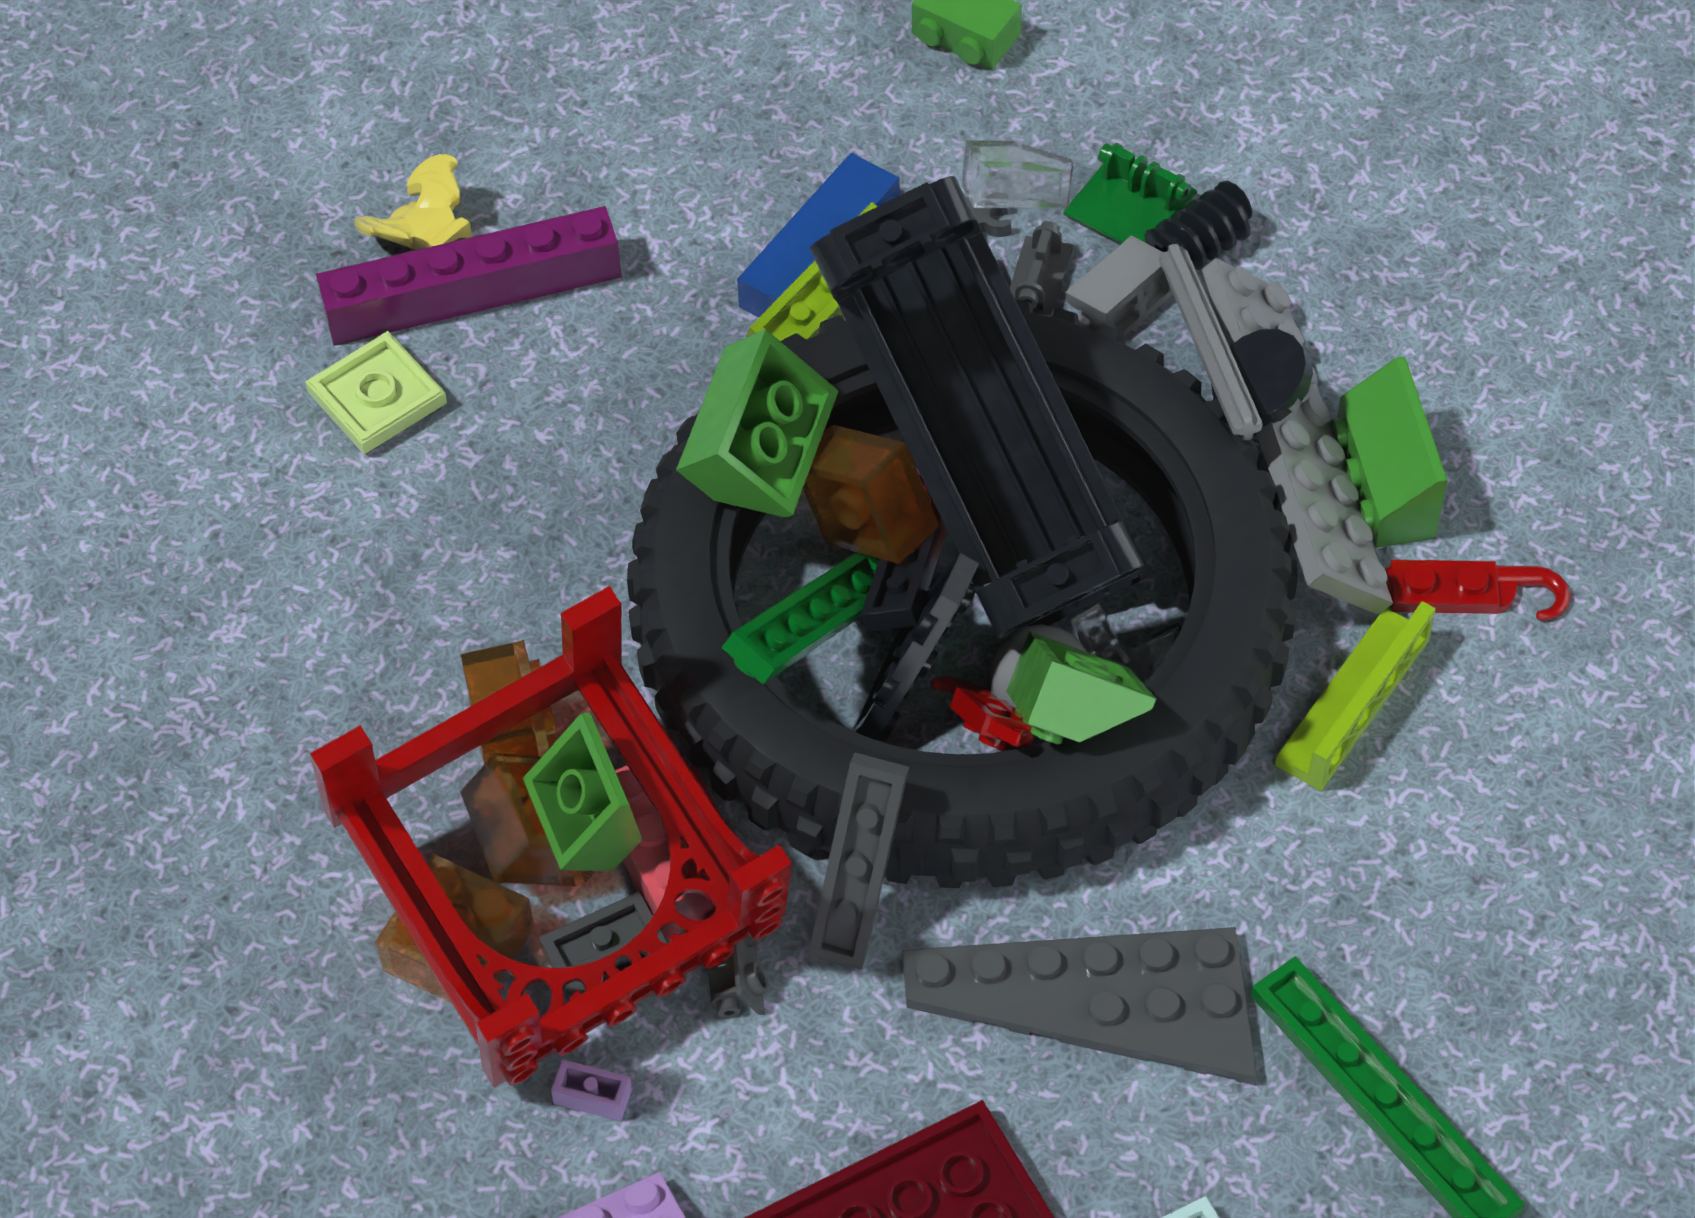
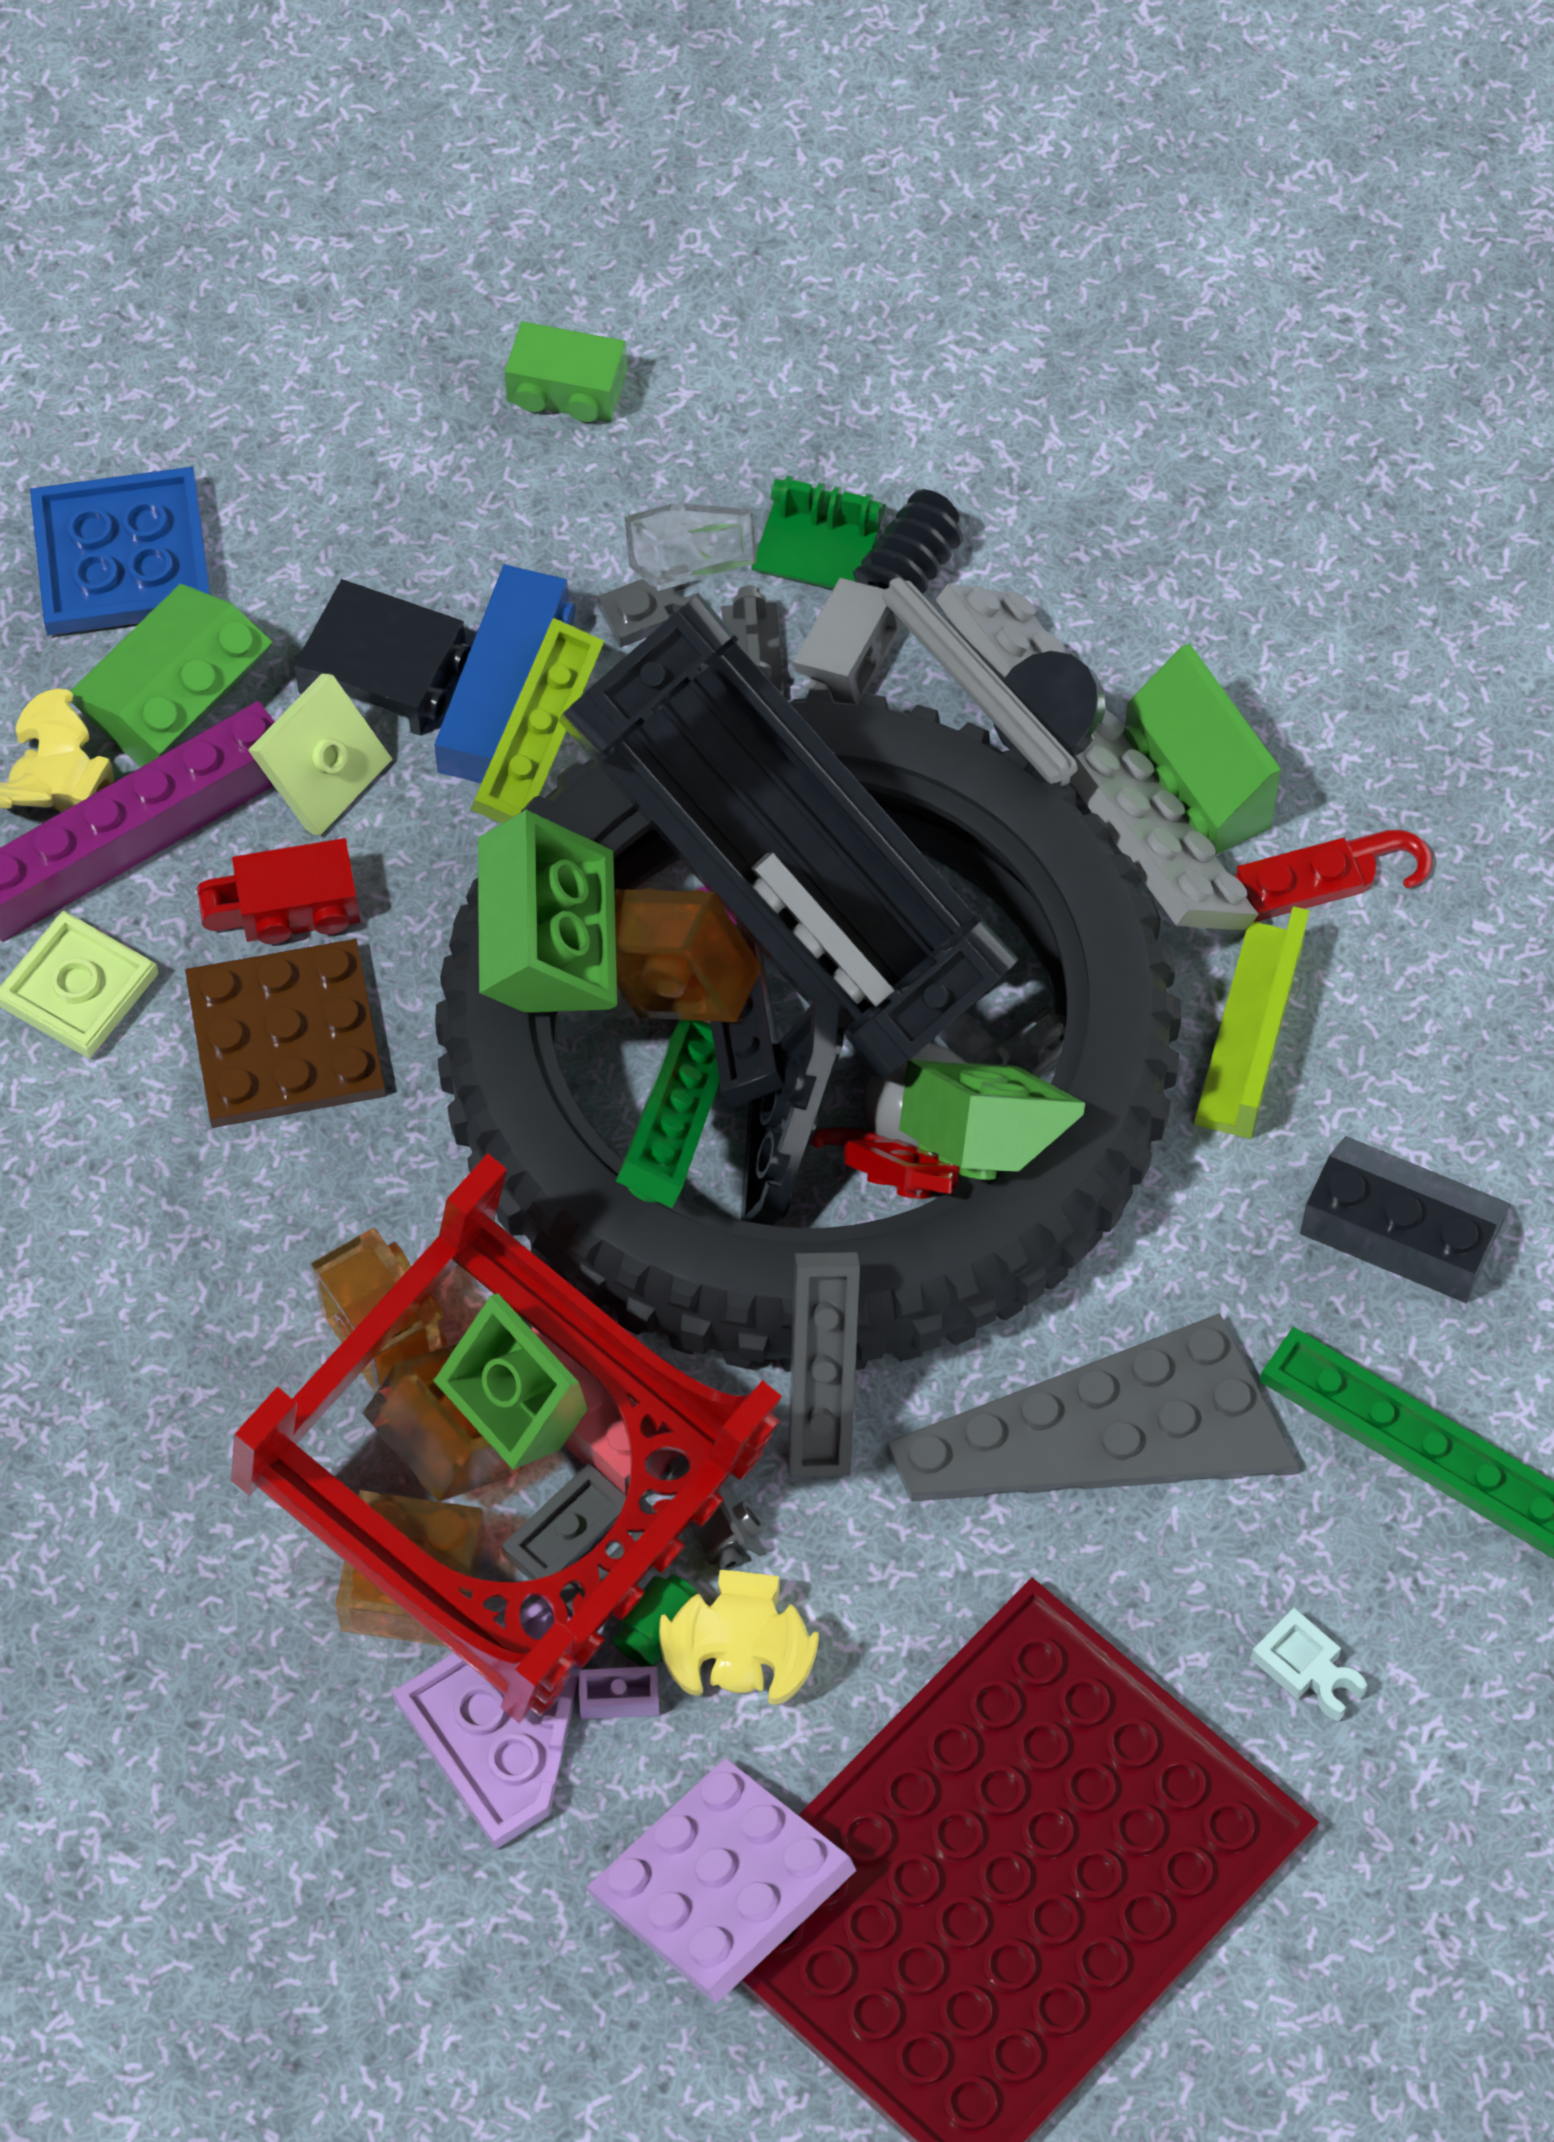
camera: 20 degrees left, 5 degrees up
none -> blue plate [30,466,211,636]
none -> bright green slope [70,583,273,767]
none -> reddish brown plate [185,938,386,1128]
none -> red brick [196,838,361,944]
none -> yellowish green plate [248,674,392,836]
none -> black panel [294,579,471,736]
none -> lavender plate [392,1598,582,1850]
none -> green brick [612,1574,698,1667]
none -> light yellow animal [659,1570,819,1705]
none -> light grey plate [749,853,894,1006]
none -> black slope [1300,1136,1511,1304]

